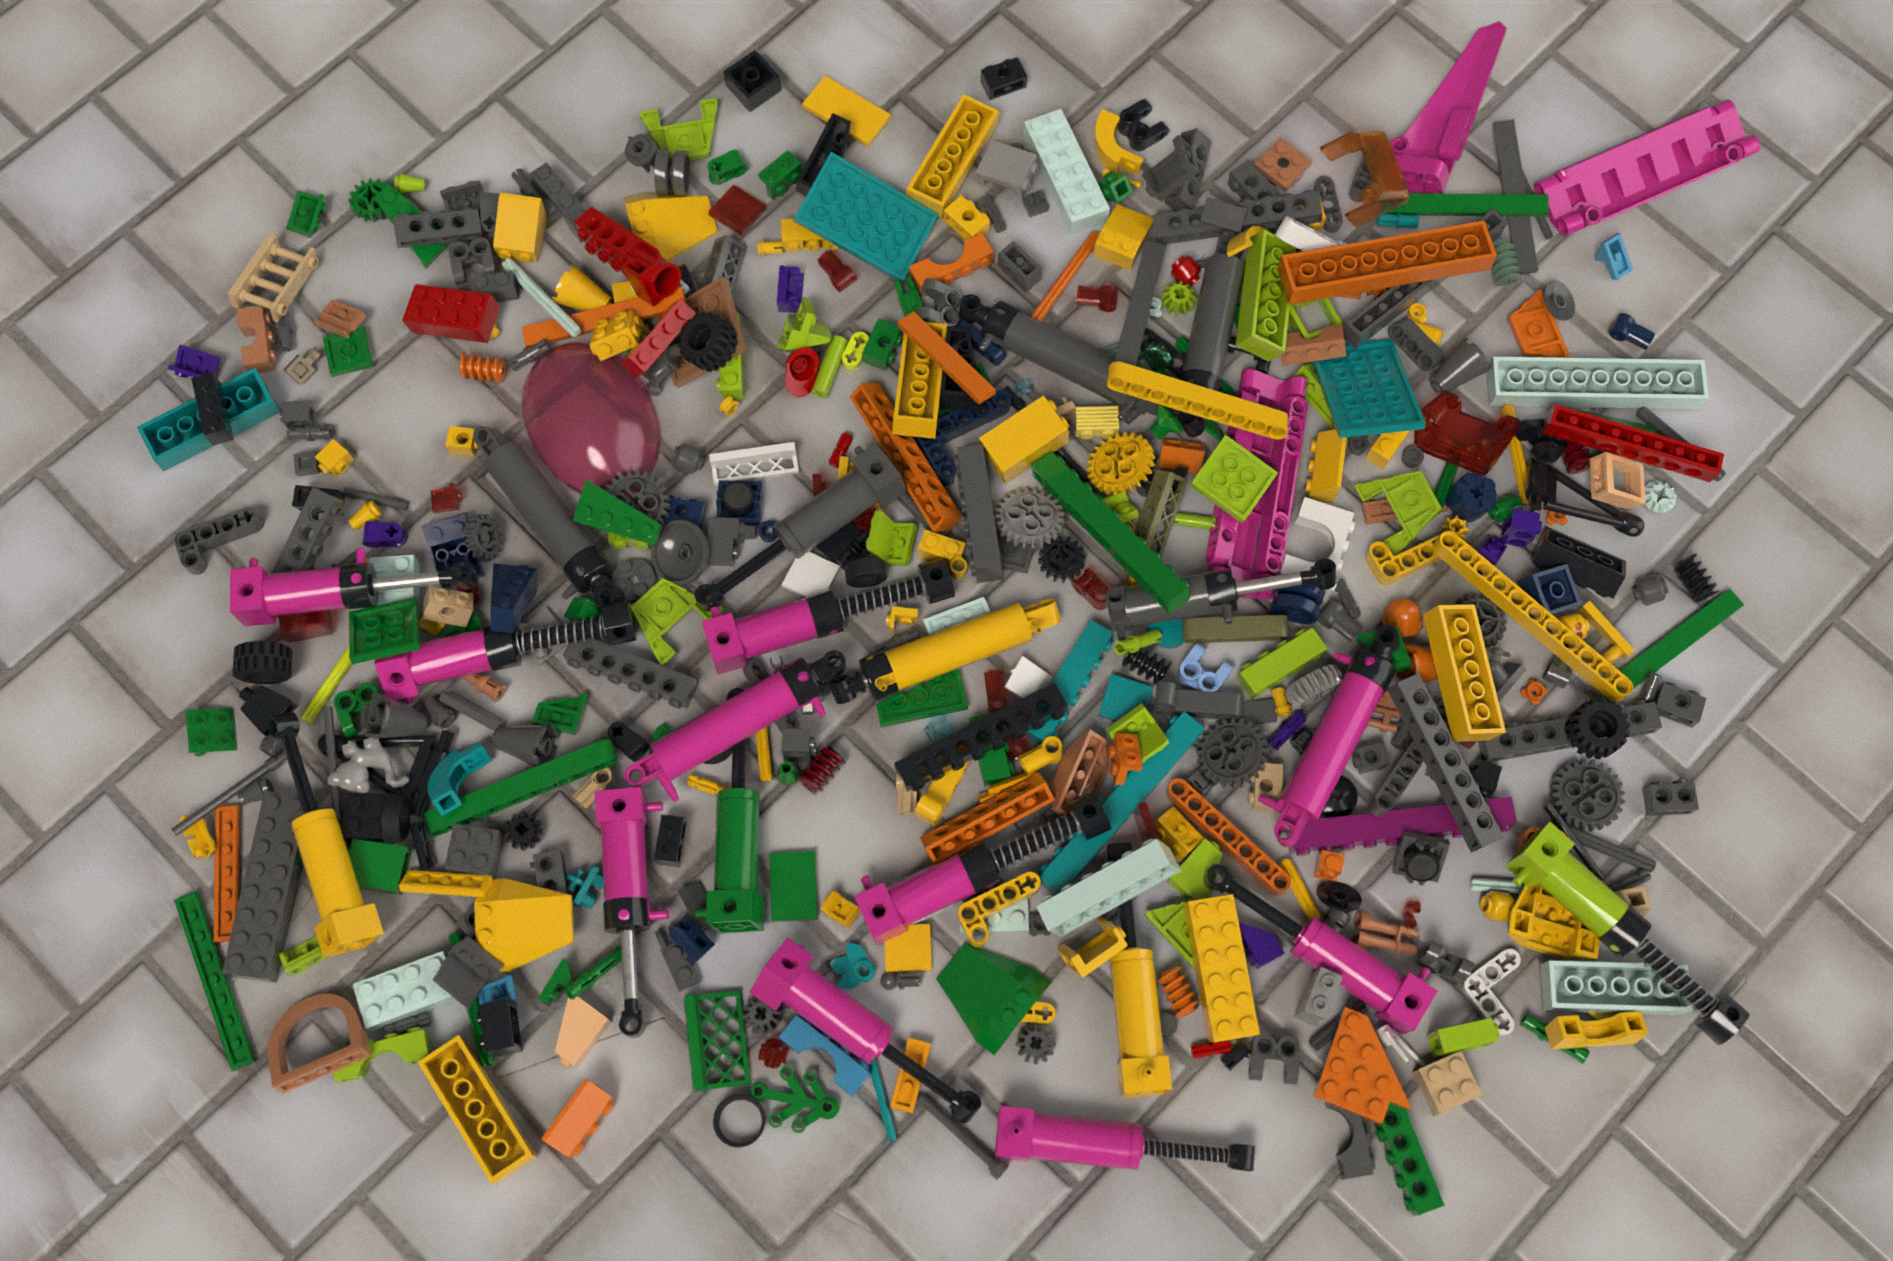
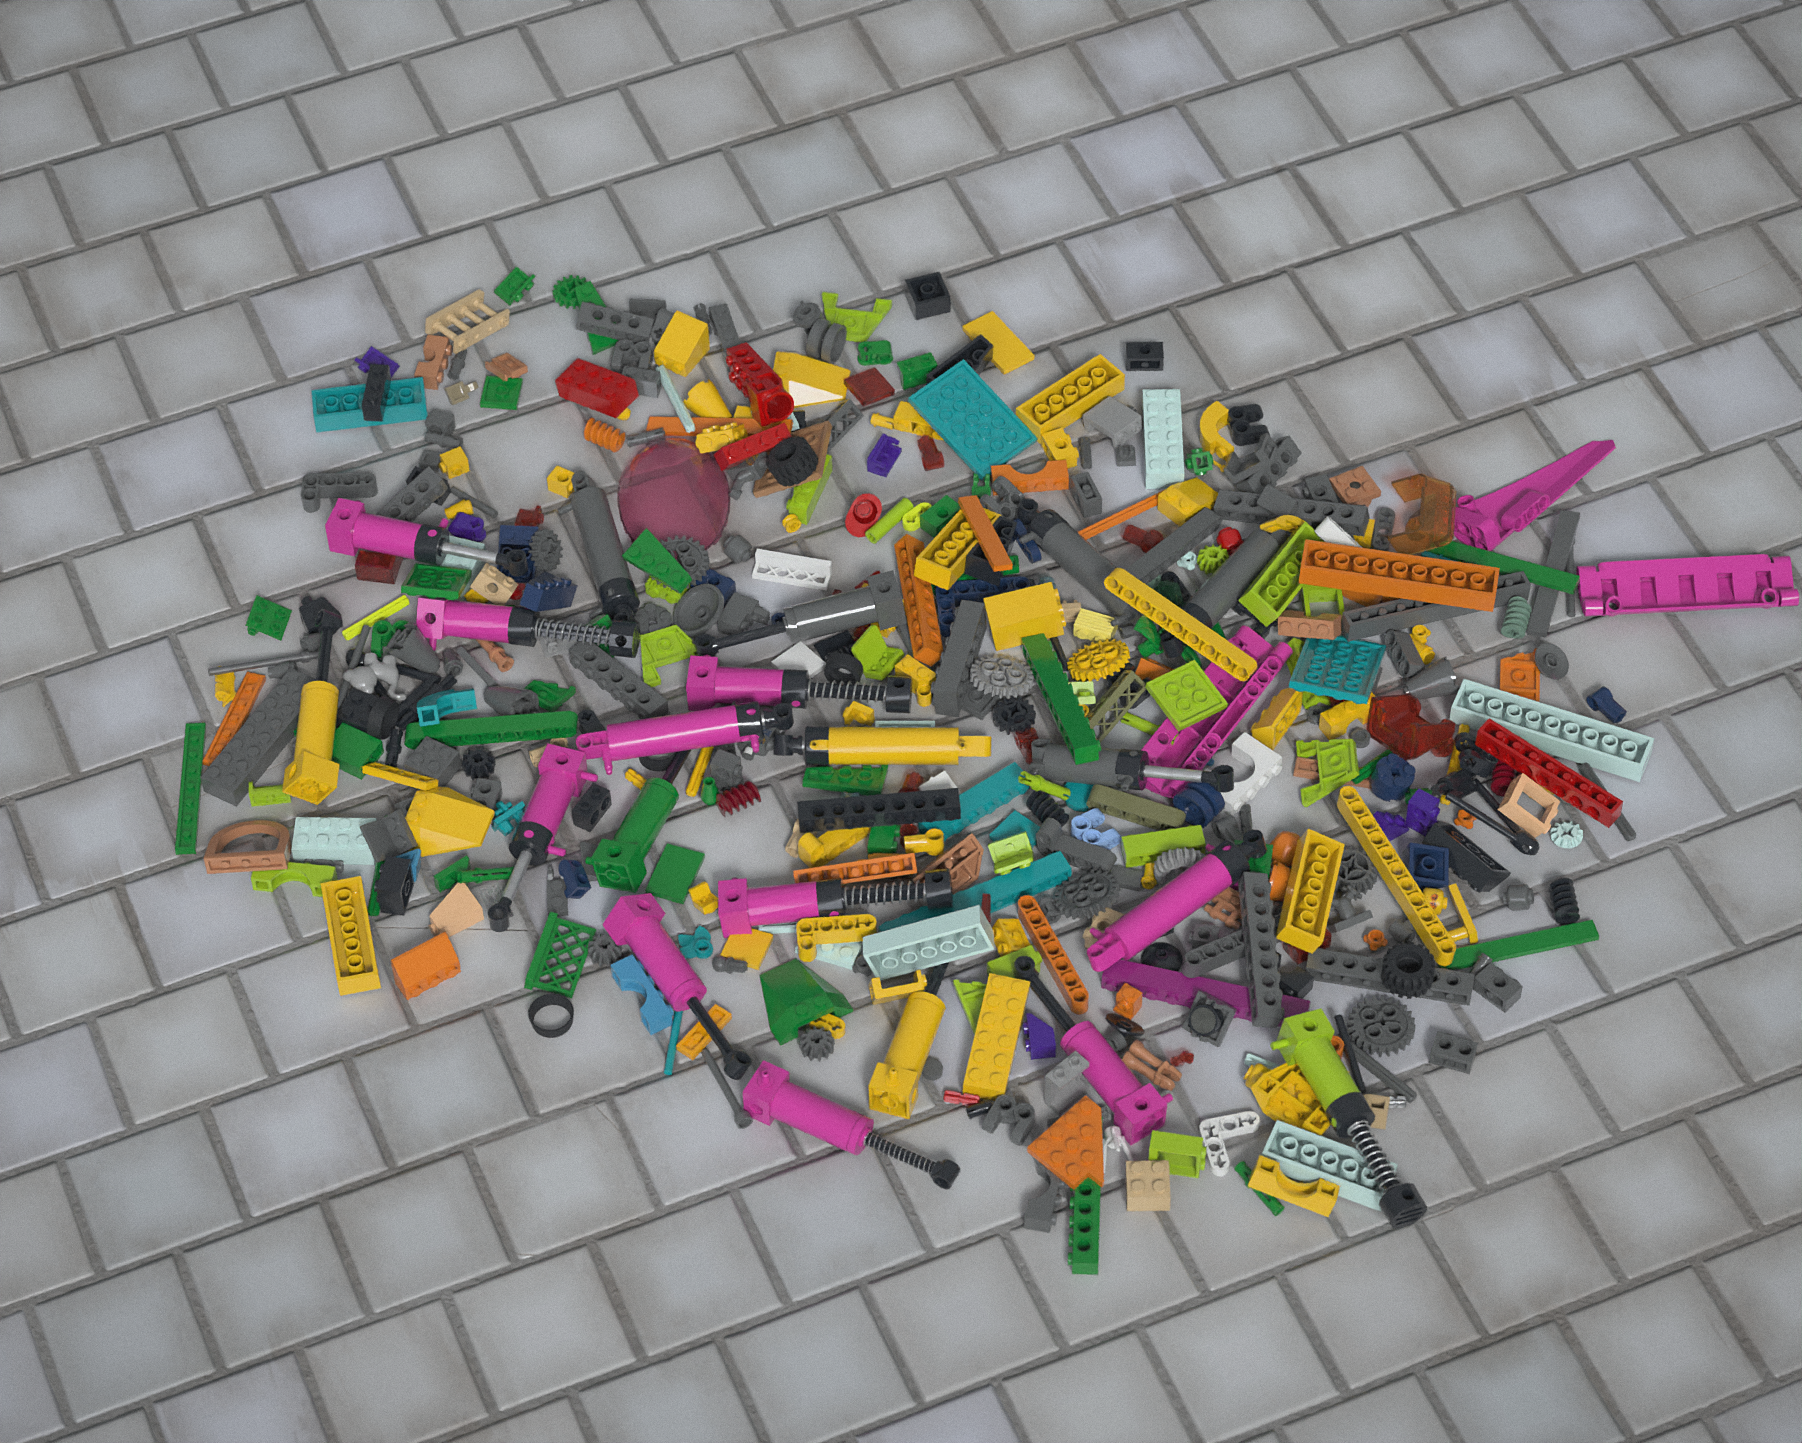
camera: 25 degrees right, 20 degrees down
black tyre [233,641,293,684] -> none
lime cone [394,173,425,194] -> none
piece [716,480,762,525] -> none
green plant [749,1066,839,1133] -> none
clear red gear [759,1038,788,1068] -> none
lime piece [777,297,832,352] -> none
orange bracket [1107,733,1143,785] -> none
orange piece [1157,965,1199,1019] -> none
dark purple axle [1267,711,1306,751] -> none
yellow axle [1279,858,1321,921] -> none
yellow beam [1365,534,1449,585] -> none
dark grey piece [1417,940,1475,986] -> none
yellow gear [1440,515,1469,540] -> none
dark azure slope [1595,233,1633,280] -> none

